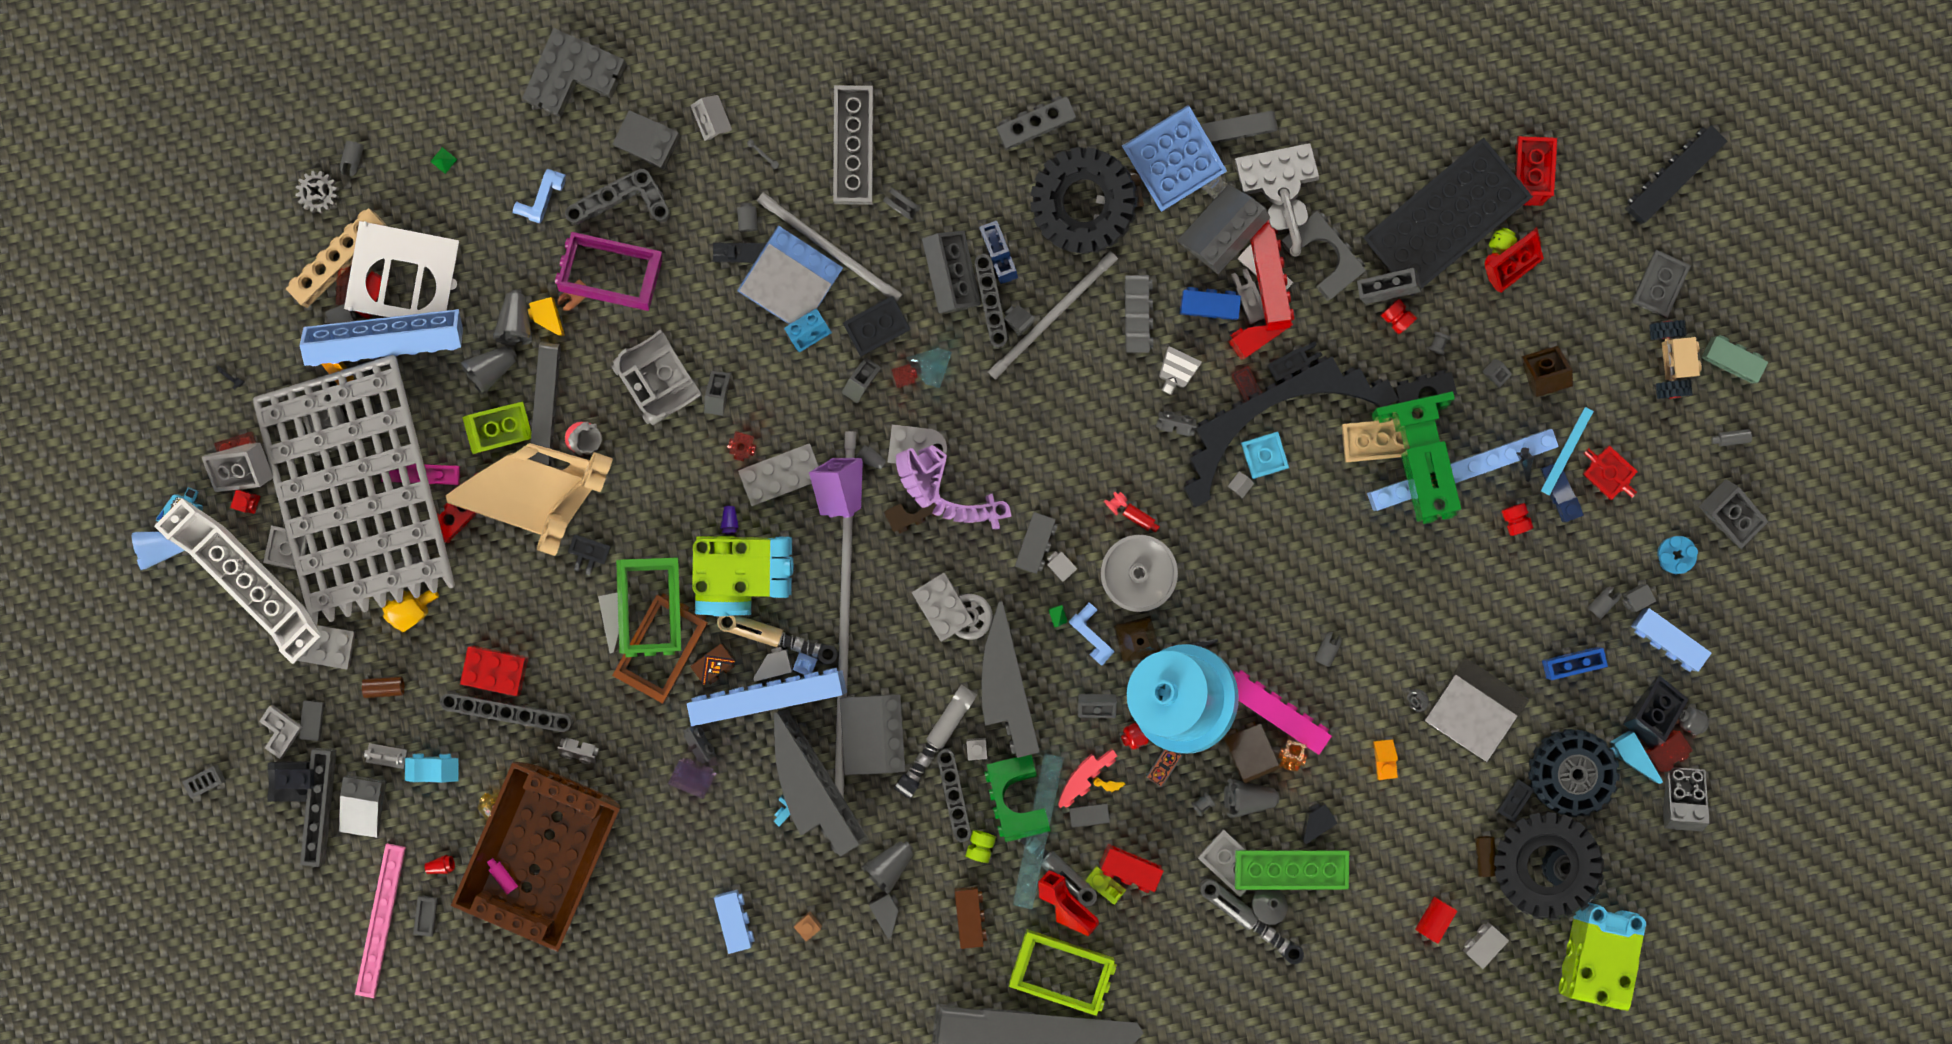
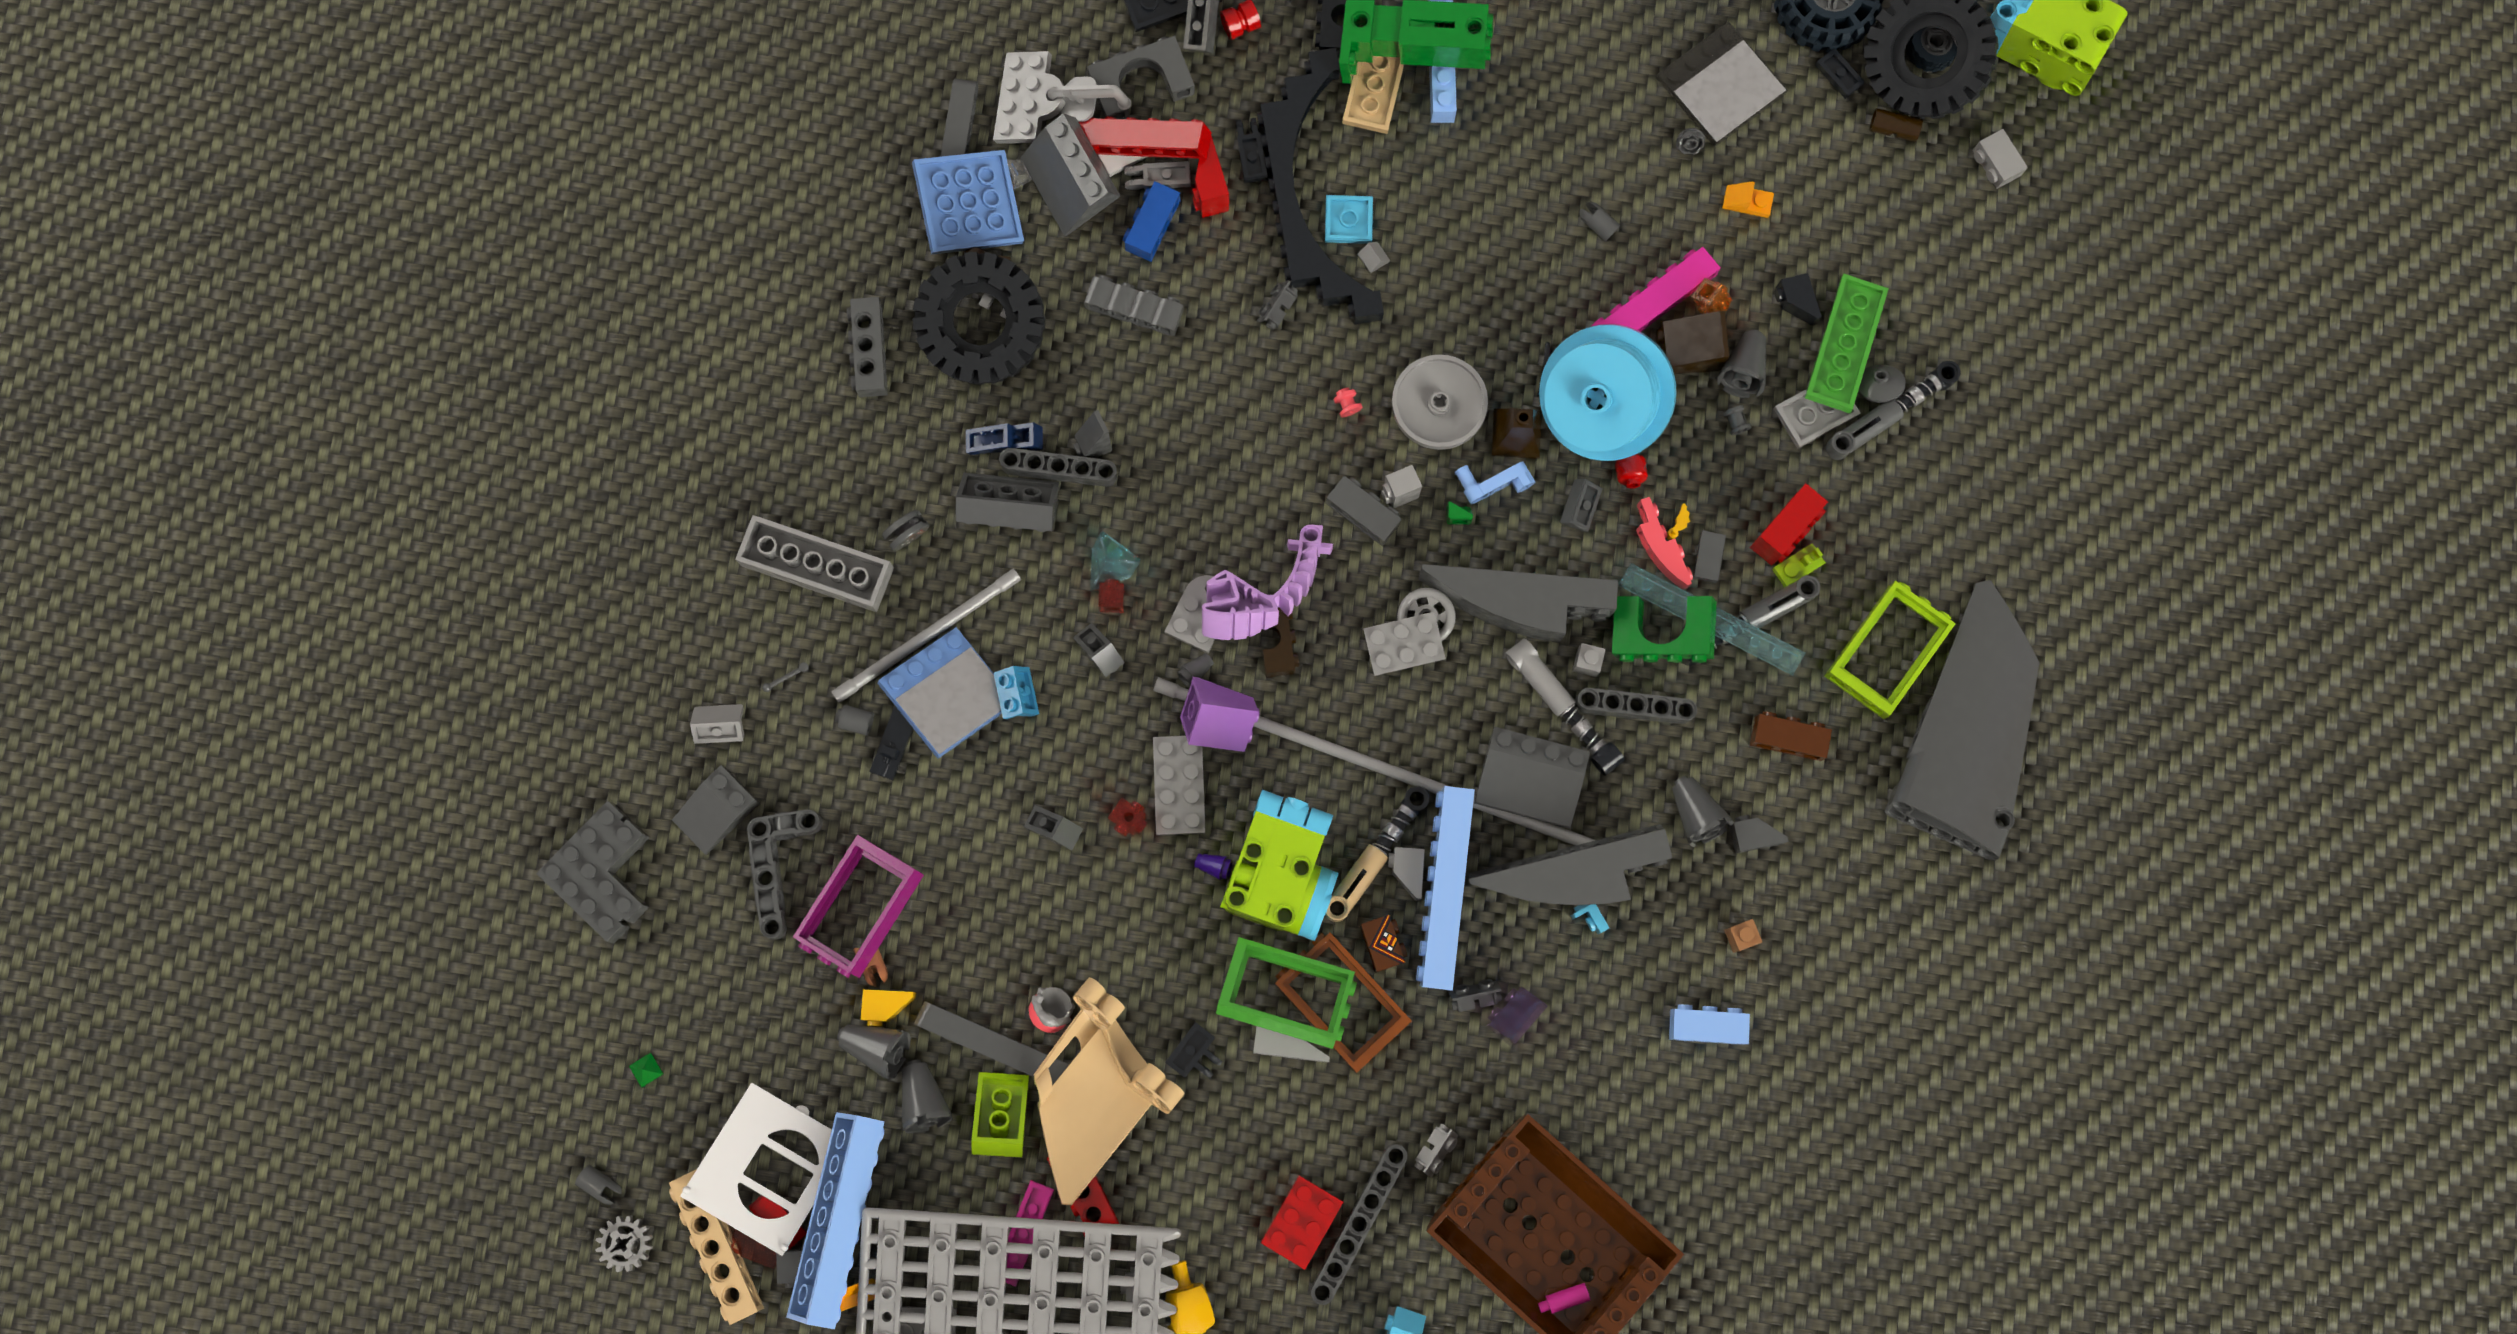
camera: 75 degrees left, 10 degrees down
clear yellow head [477,792,498,820] -> none
light blue beam [513,169,566,224] -> none
light grey piece [611,330,703,425] -> none
light blue tile [793,652,817,675] -> none
black plate [843,296,912,357] -> none
lime wheel [965,830,996,863] -> none
light grey piece [988,251,1118,380] -> none
red arch [1038,870,1099,936] -> none
red cylinder [1122,503,1160,533] -> none
tile [1145,749,1182,788] -> none
torso [1159,346,1202,395] -> none
clear red tile [1231,366,1262,402] -> none
red brick [1415,897,1457,944] -> none

